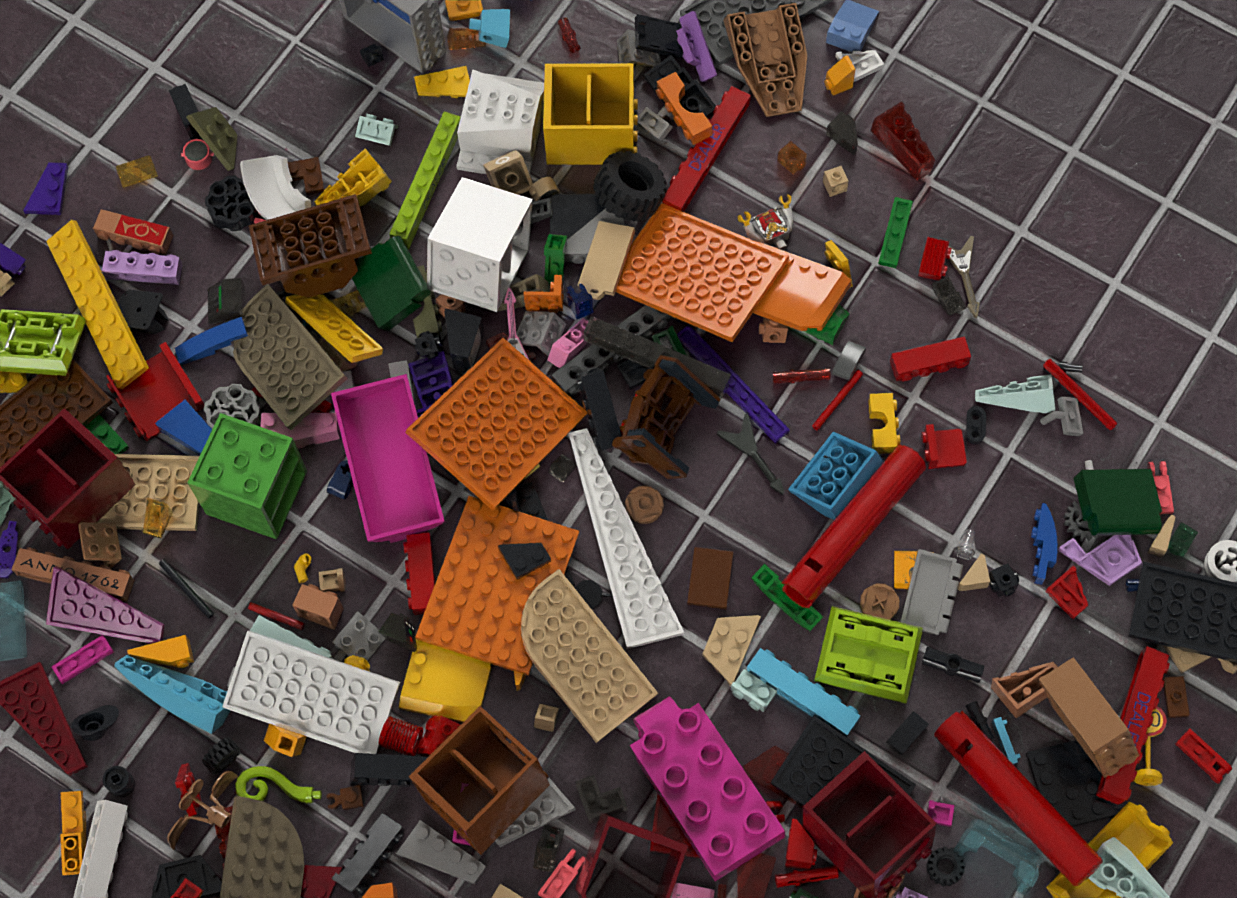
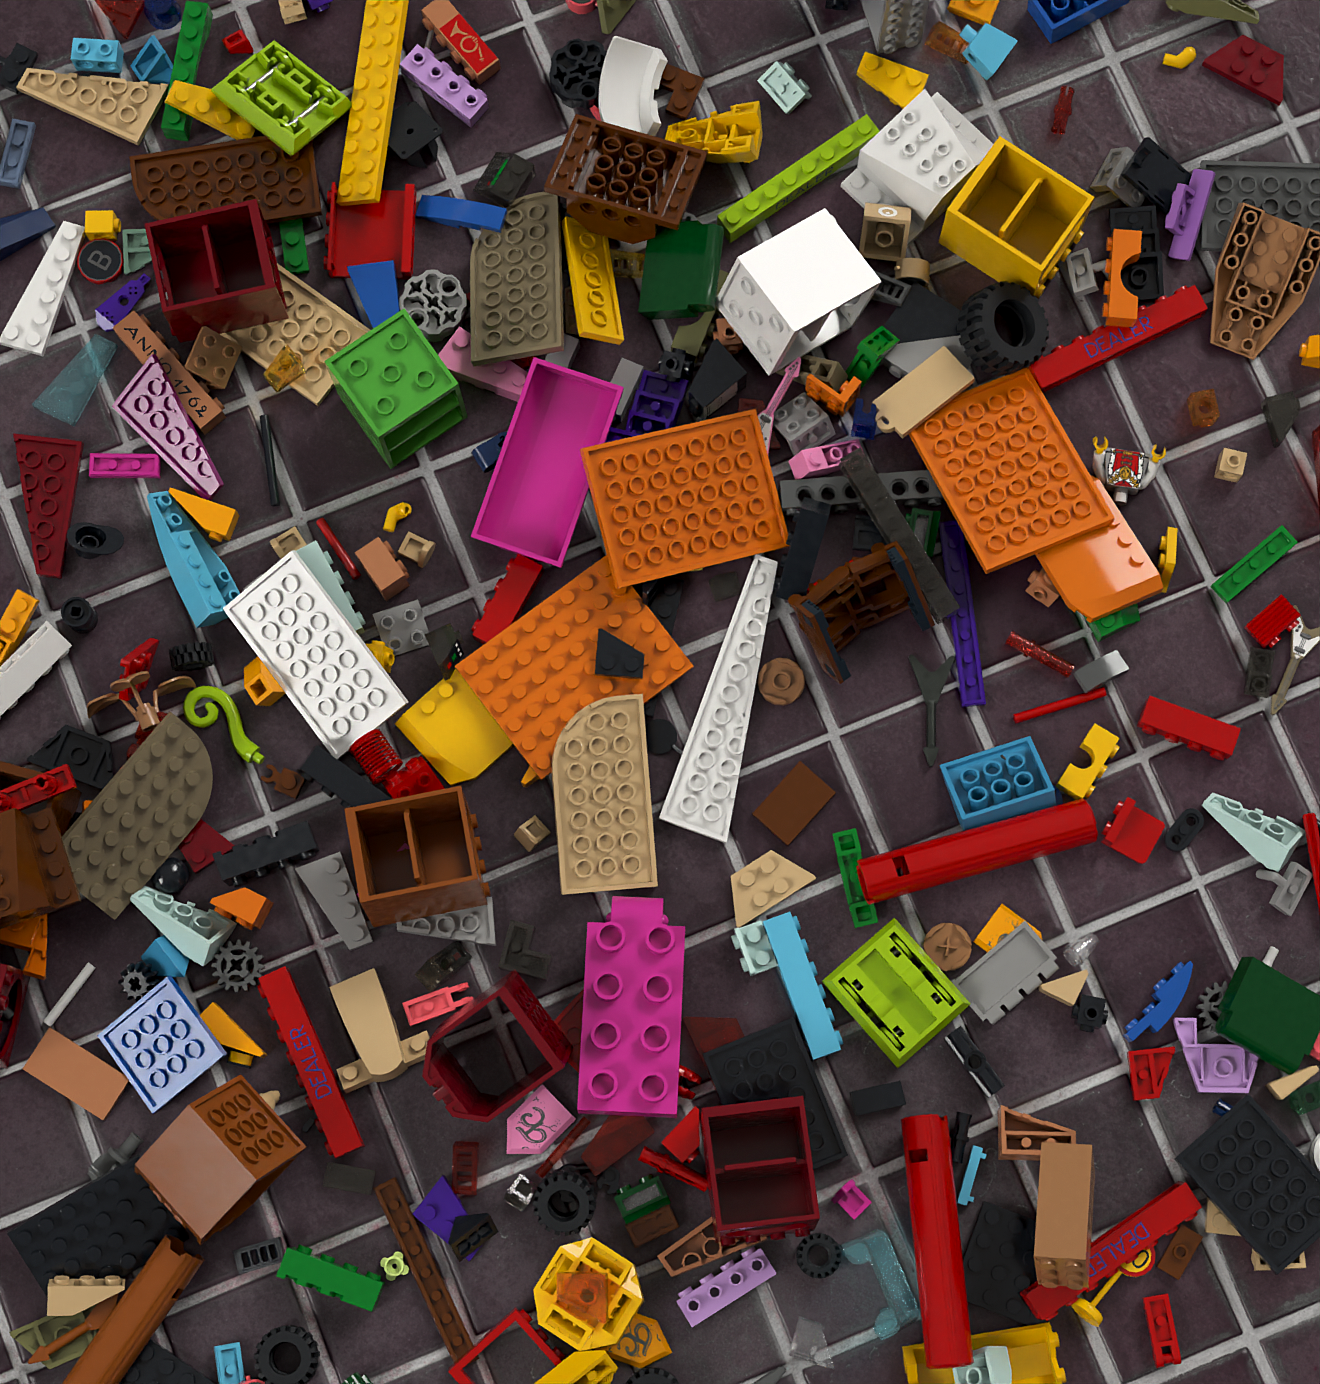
camera: 35 degrees right, 10 degrees up
none -> tan tile [270,526,307,559]

